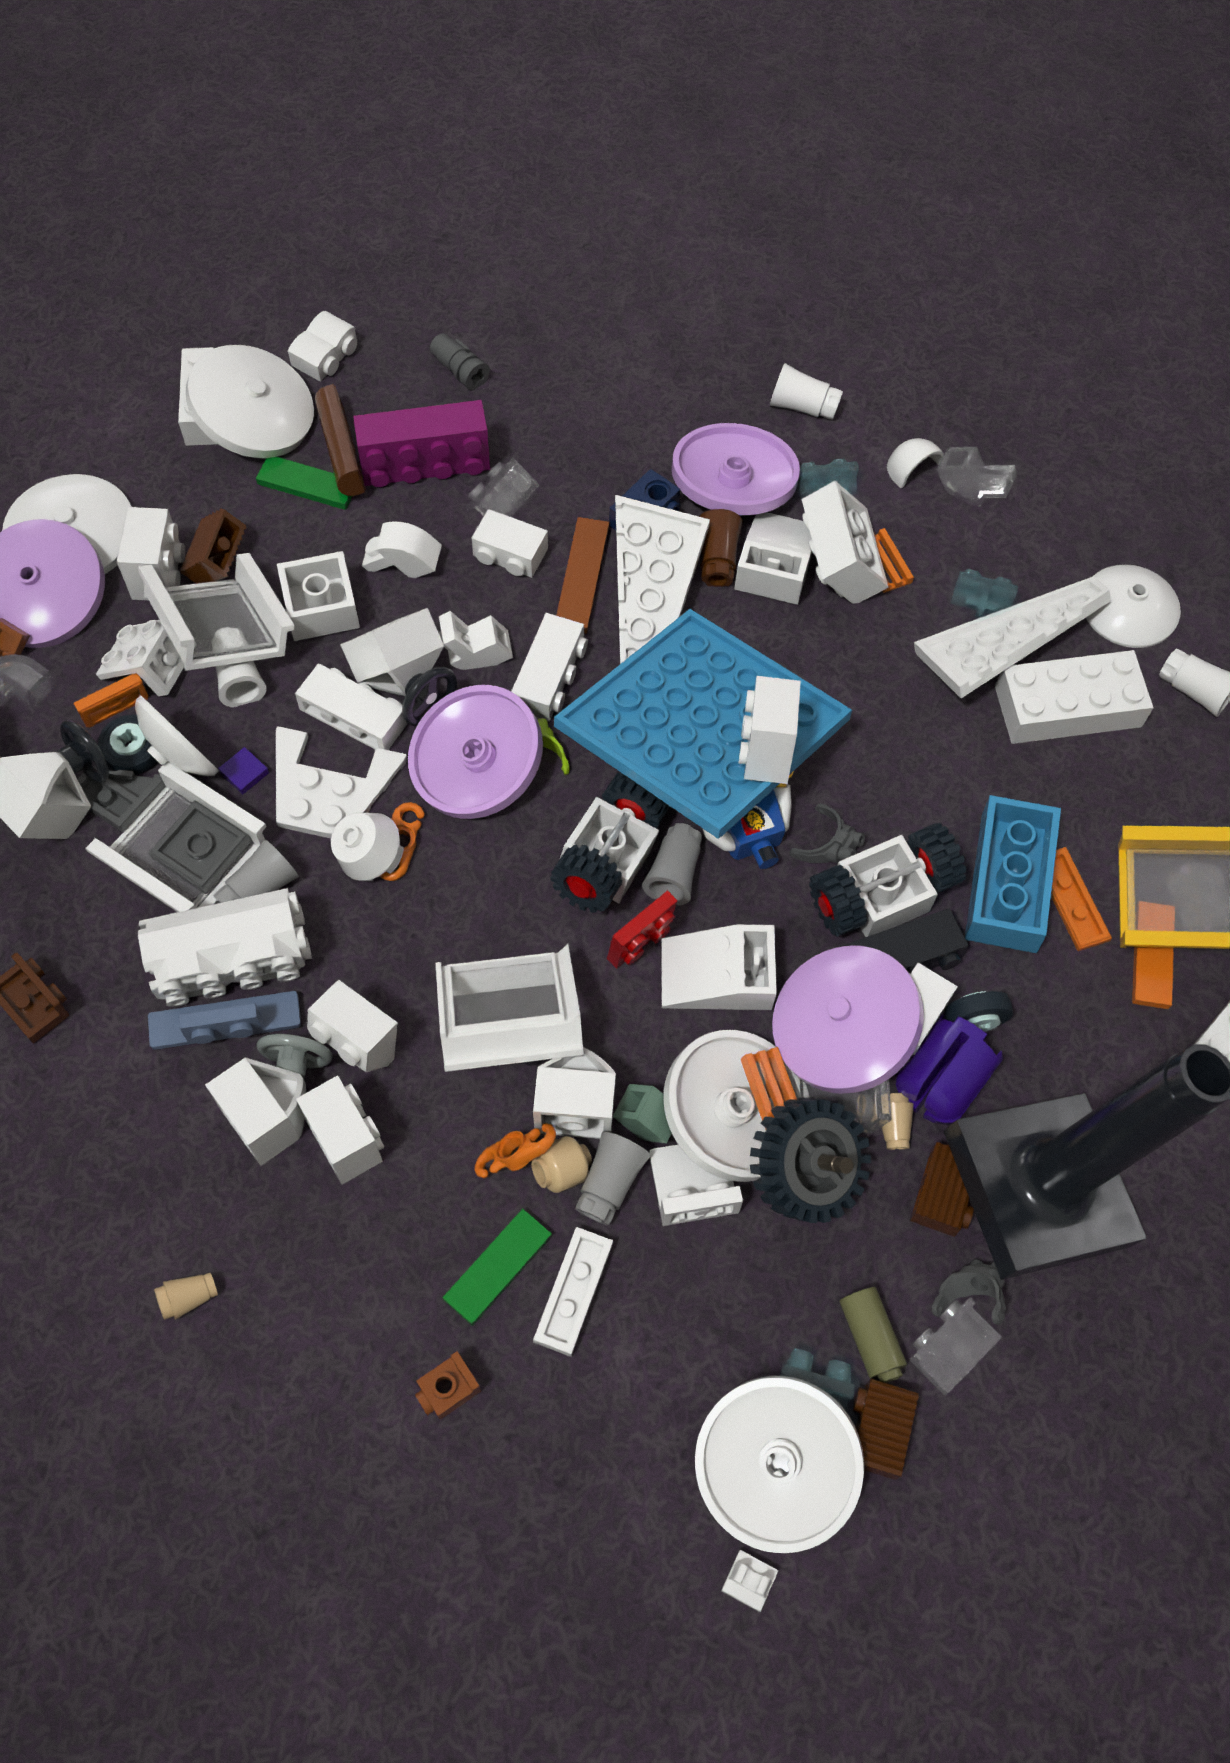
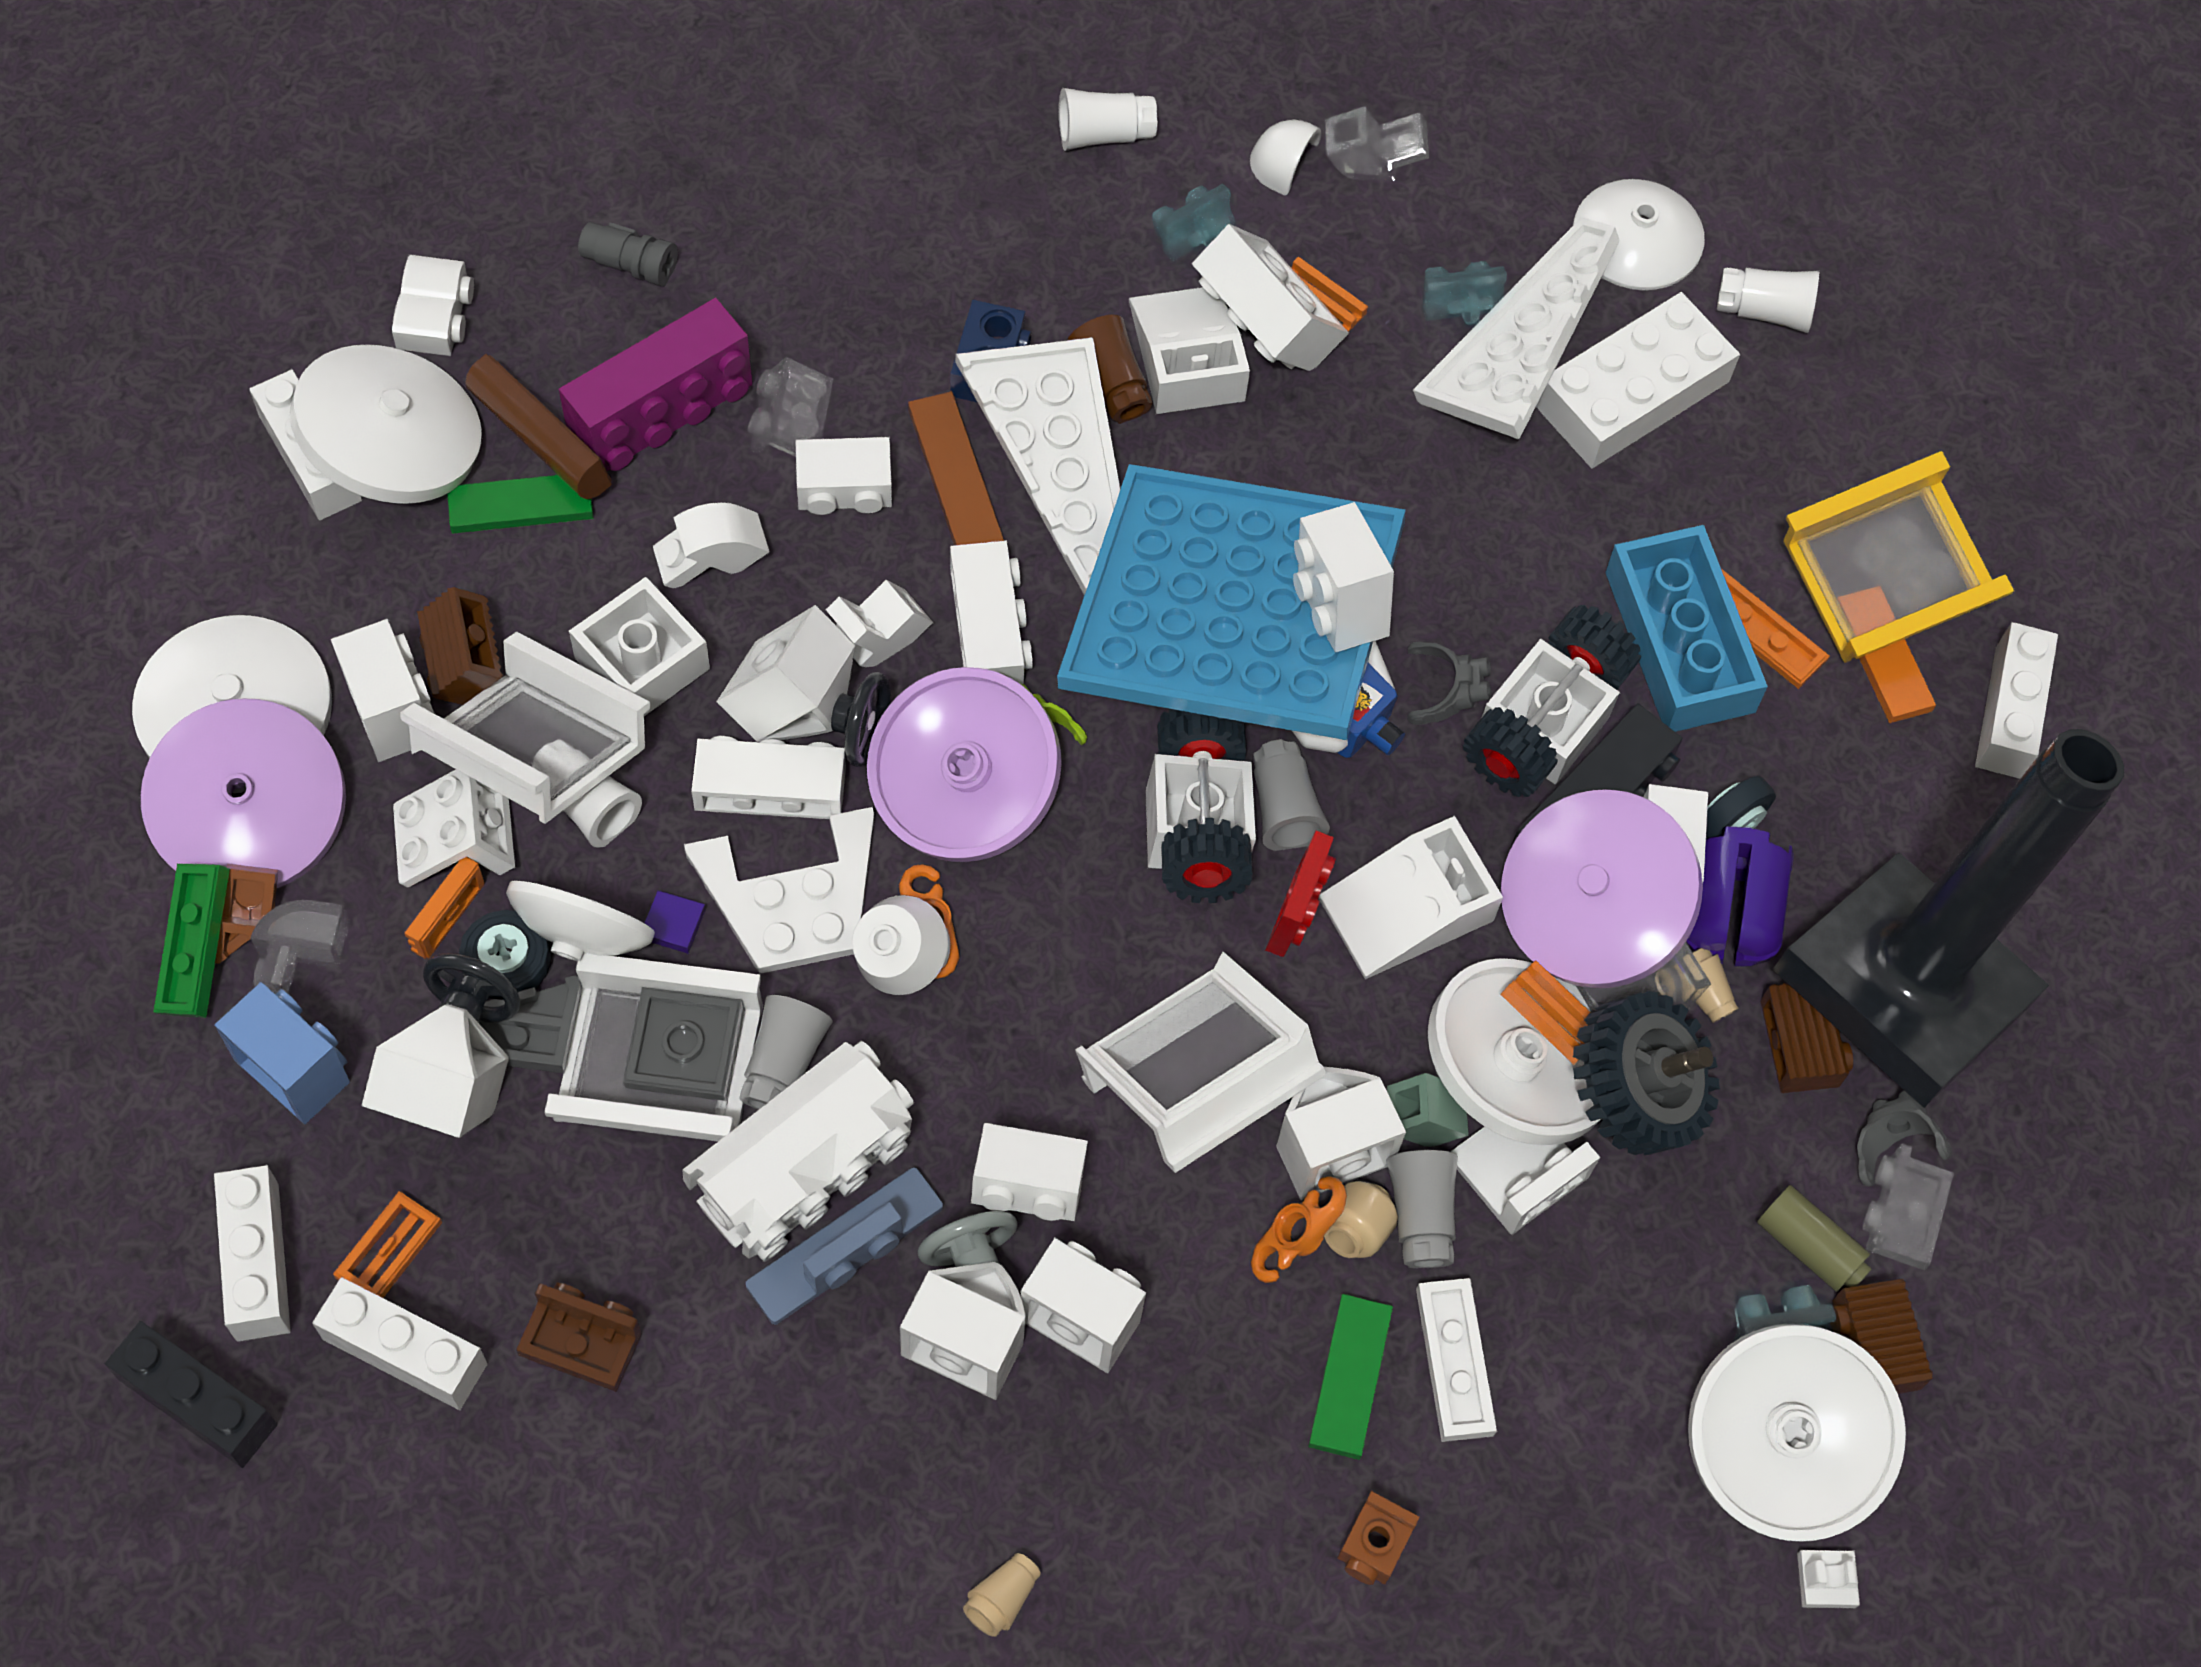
camera: 30 degrees left, 0 degrees up
lavender dish [672,423,800,515] -> none

